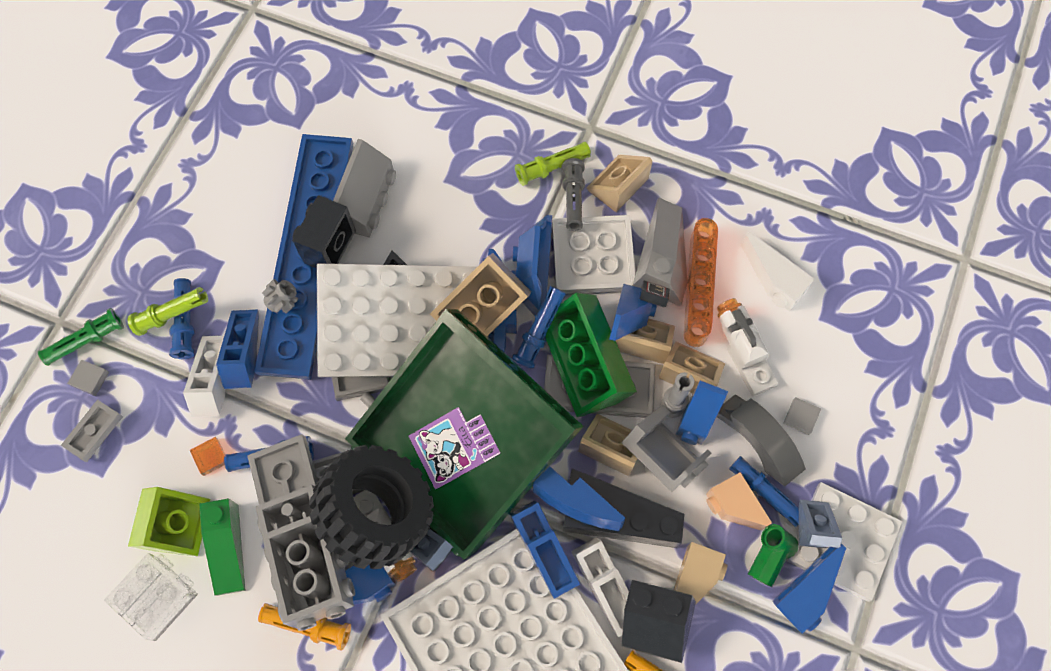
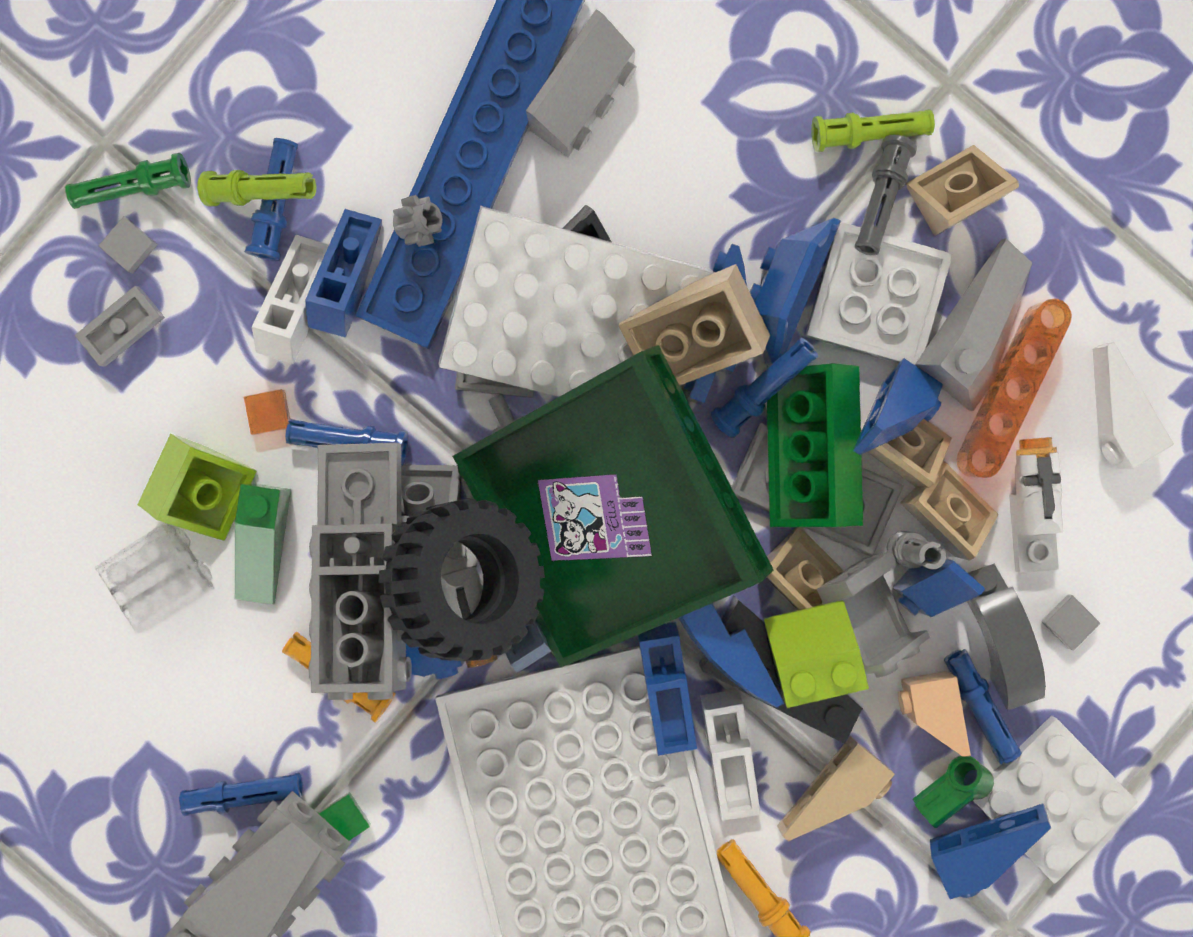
camera: 15 degrees right, 20 degrees up
black brick [292,195,356,269] -> none
black slope [622,580,696,663] -> none
black tile [639,280,670,307] -> none
sand blue slope [799,500,842,548] -> none
none -> lime slope [764,600,869,708]

